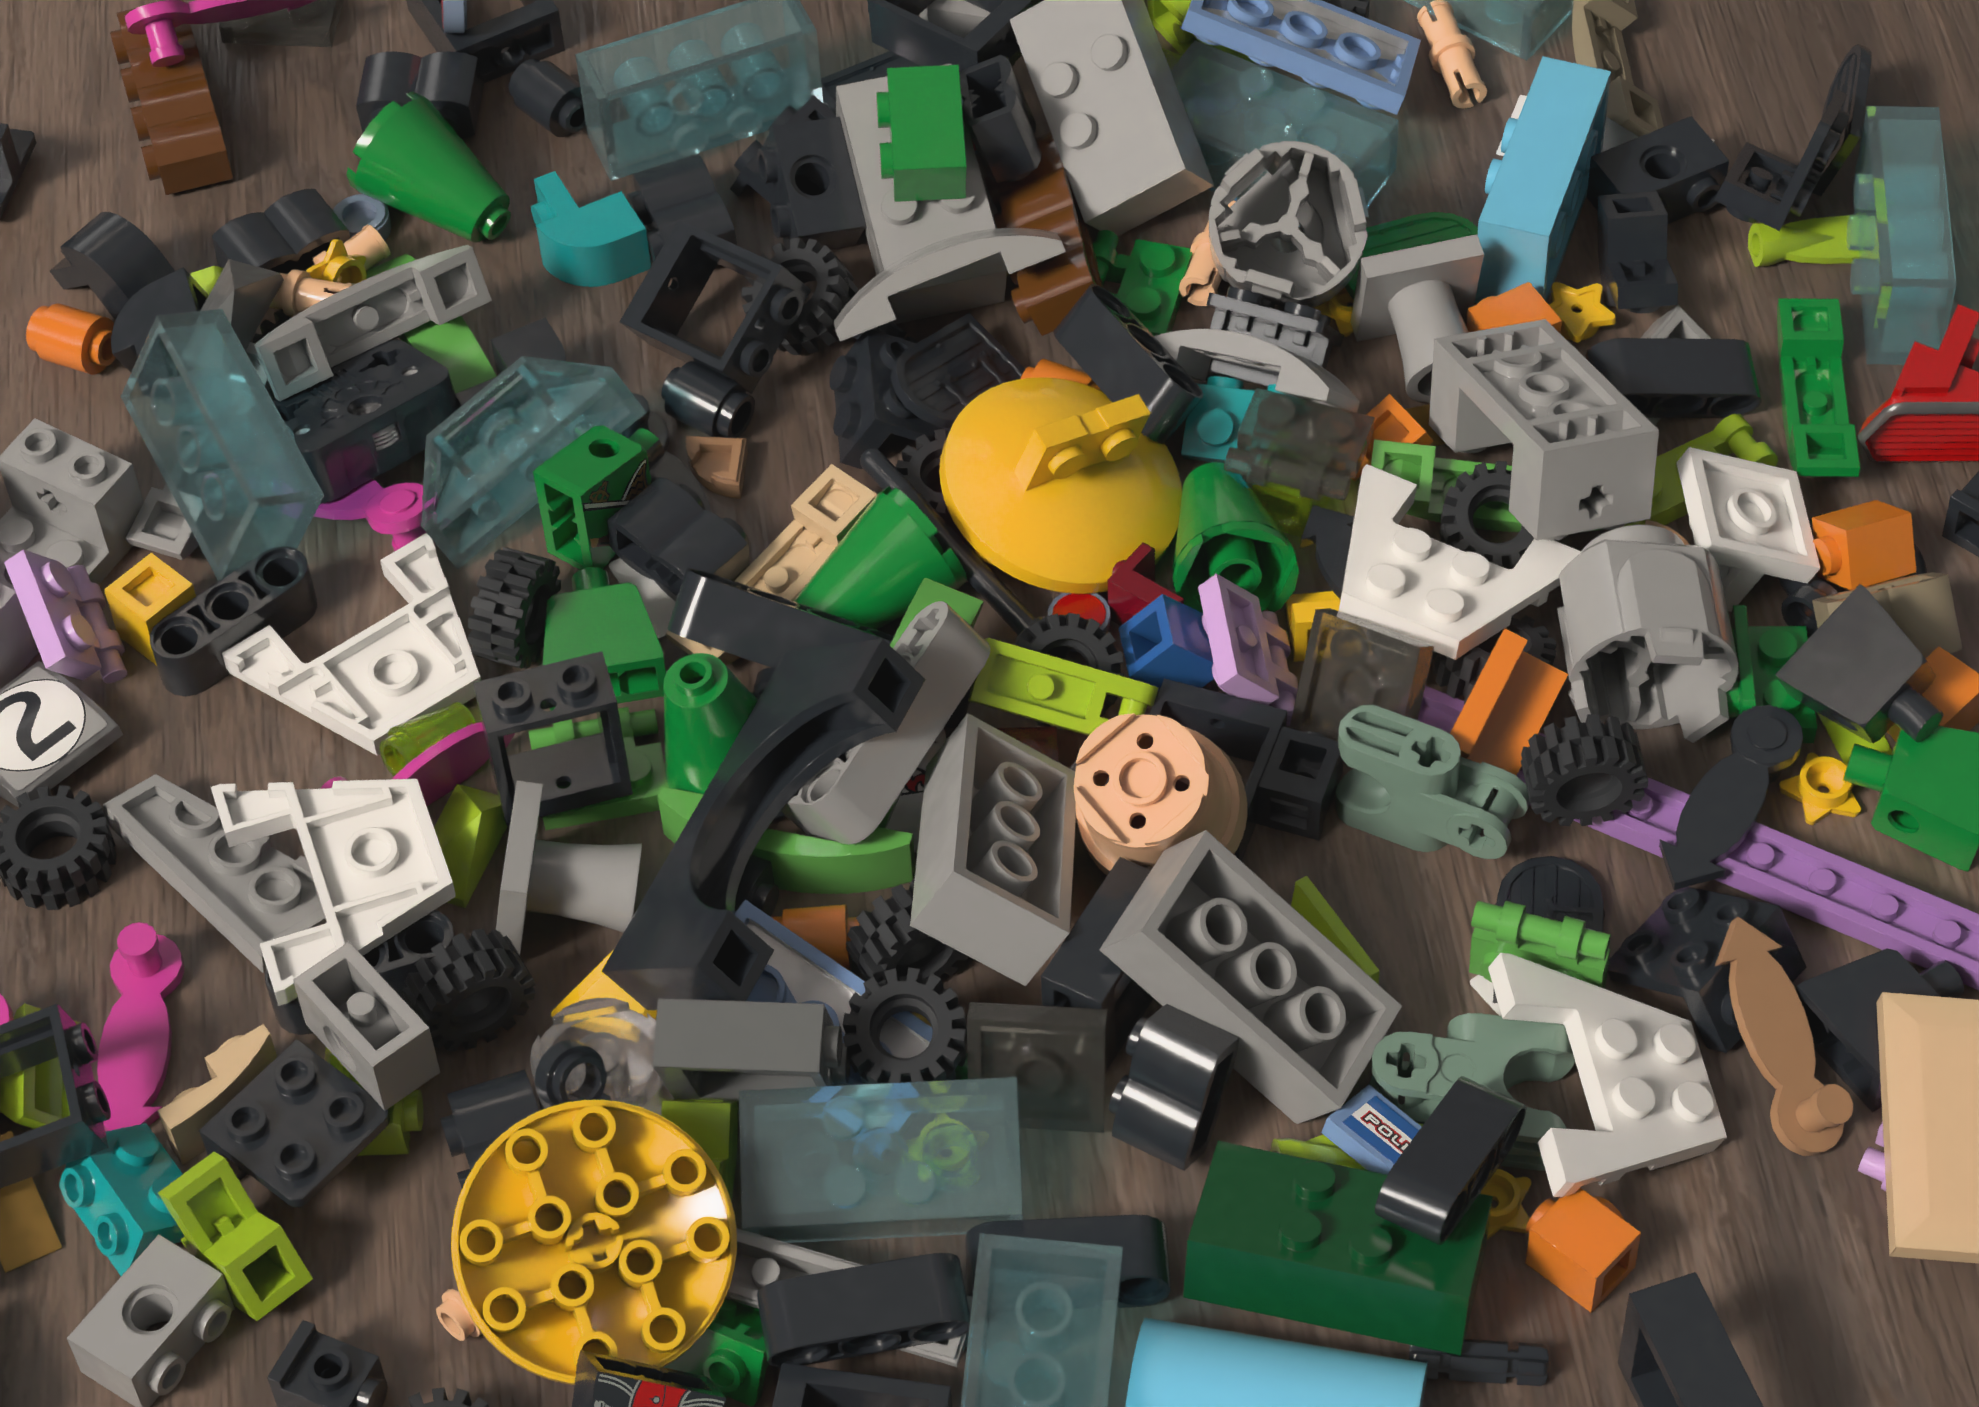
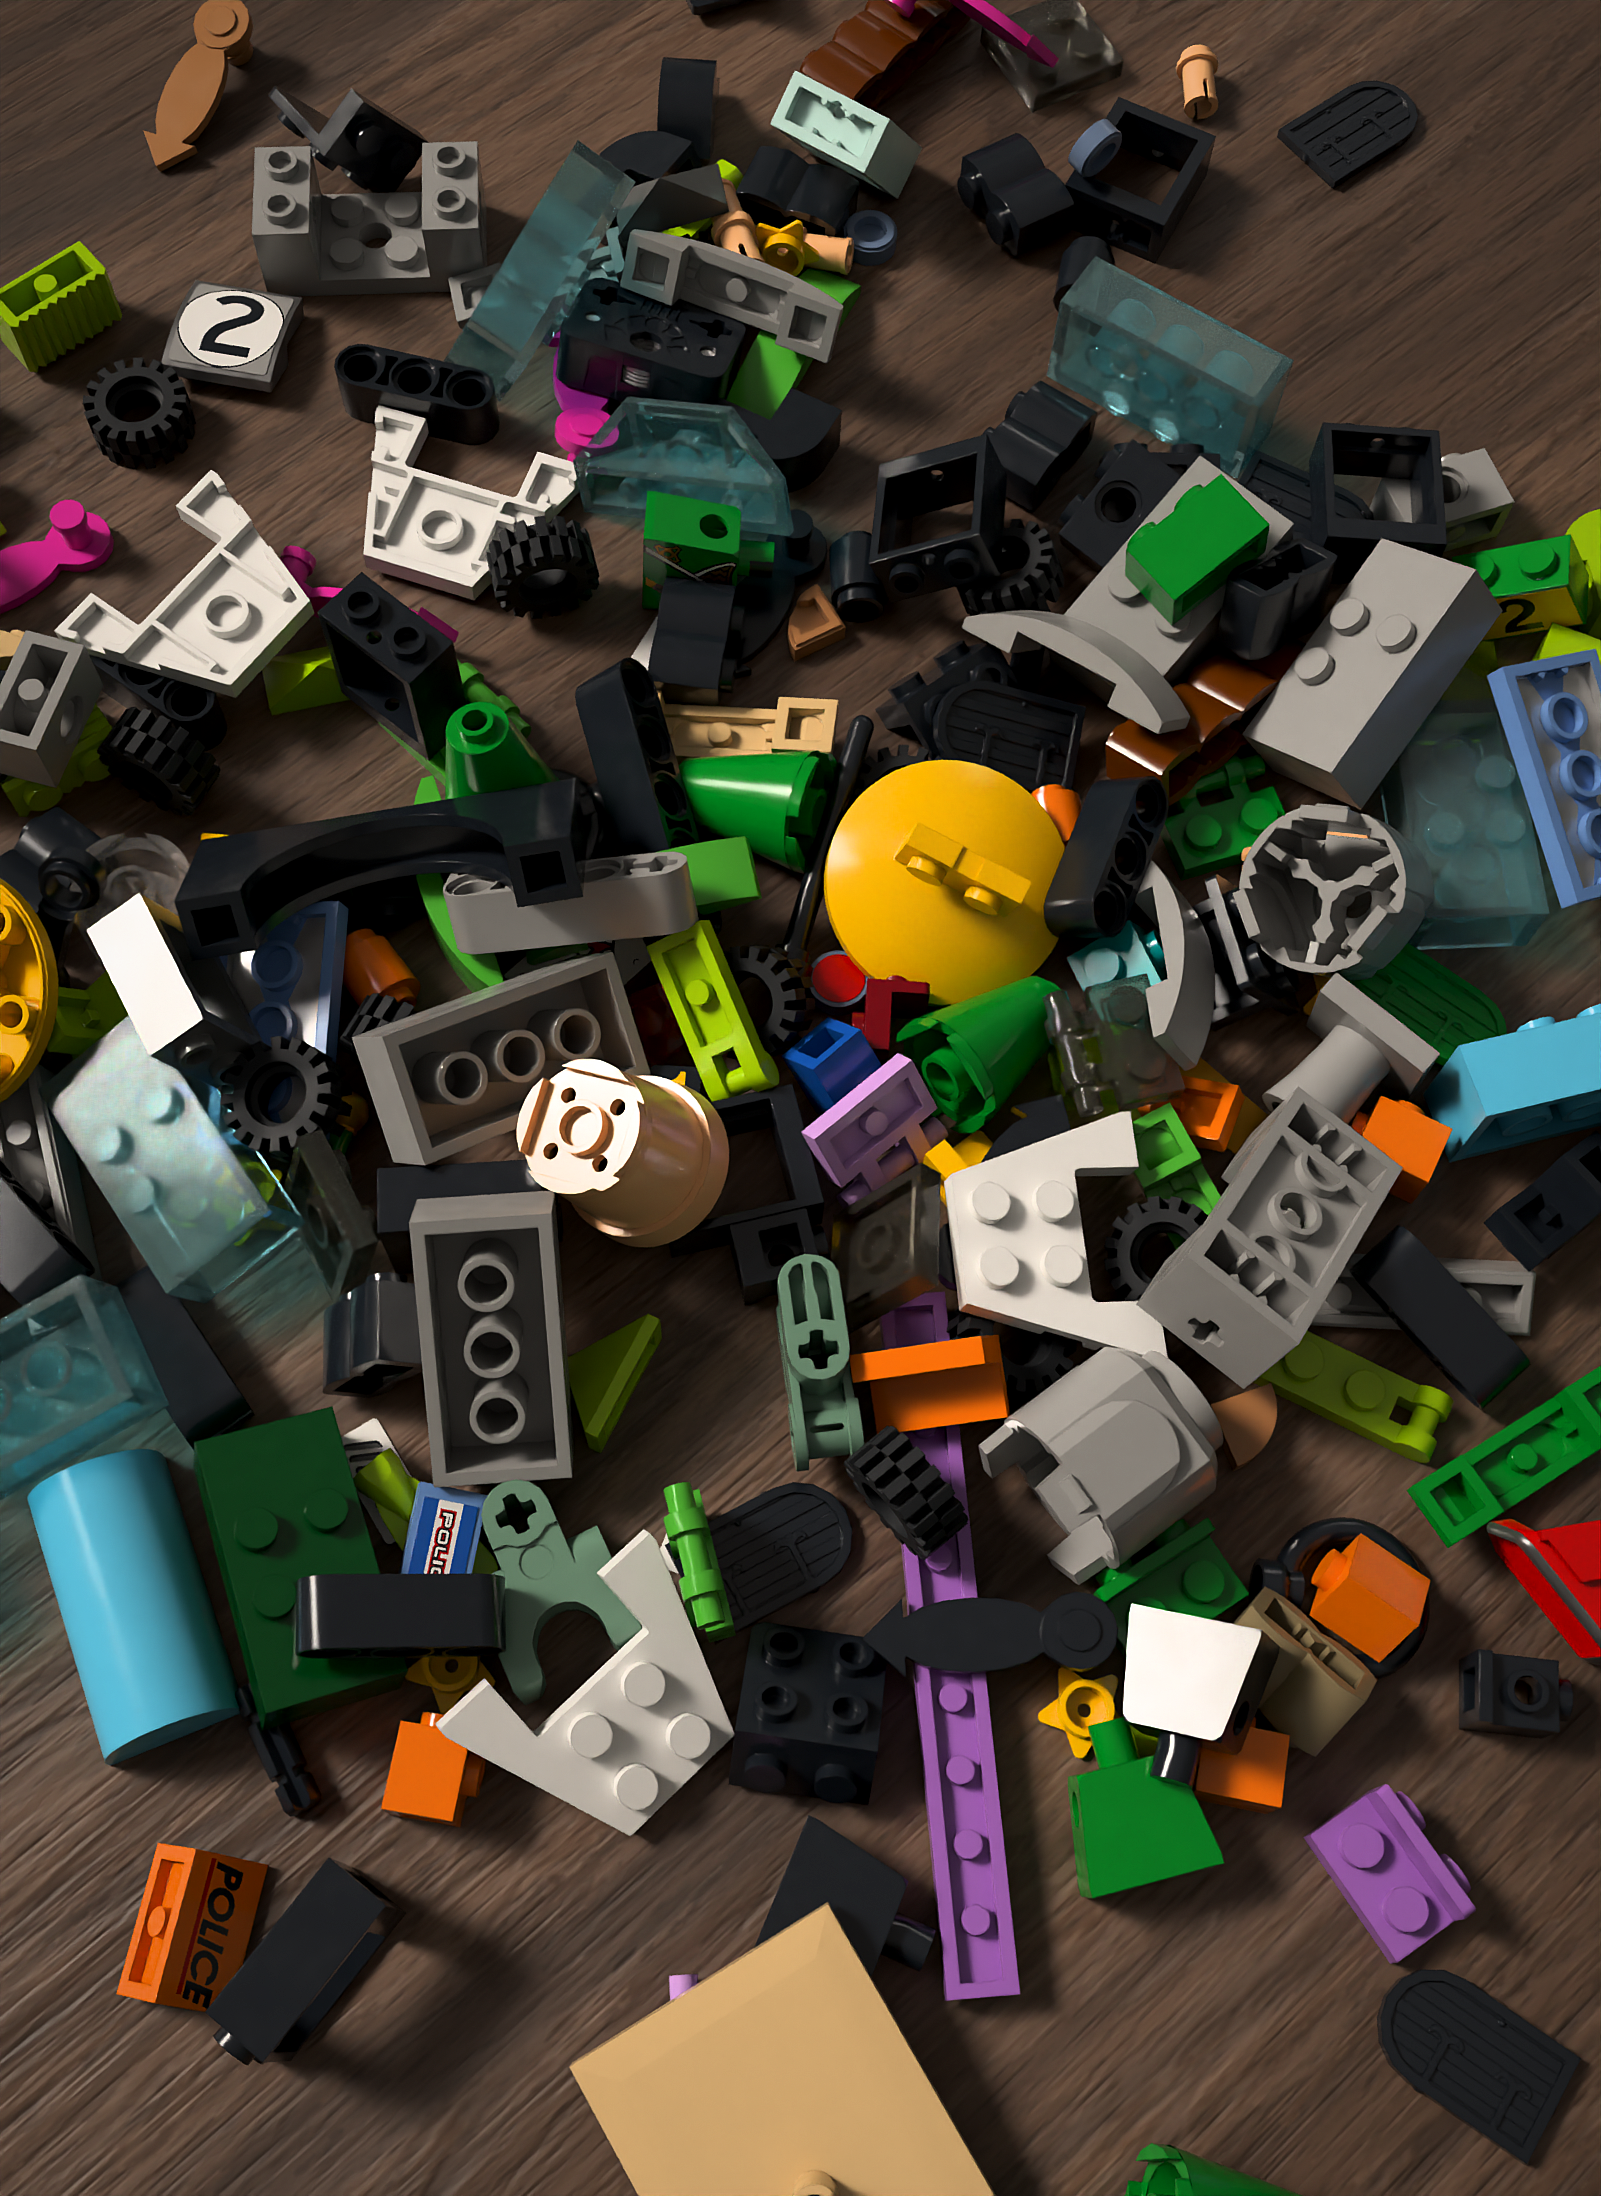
camera: 50 degrees right, 15 degrees up
lavender plate [4,549,127,683] -> none
orange brick [26,303,116,375] -> none
light grey wing [103,774,326,973] -> none
yellow panel [104,553,196,666] -> none
green cone [346,91,511,243] -> none
clear neon green cone [380,702,476,776] -> none
light grey plant [496,781,642,955] -> none
teal brick [531,171,651,287] -> none
green torso [543,567,666,711] -> none
yellow plate [1549,282,1616,343] -> none
white bracket [1677,447,1820,612] -> none
medium nougat brick [1715,917,1853,1156] -> none
none -> light aqua window [770,71,922,199]

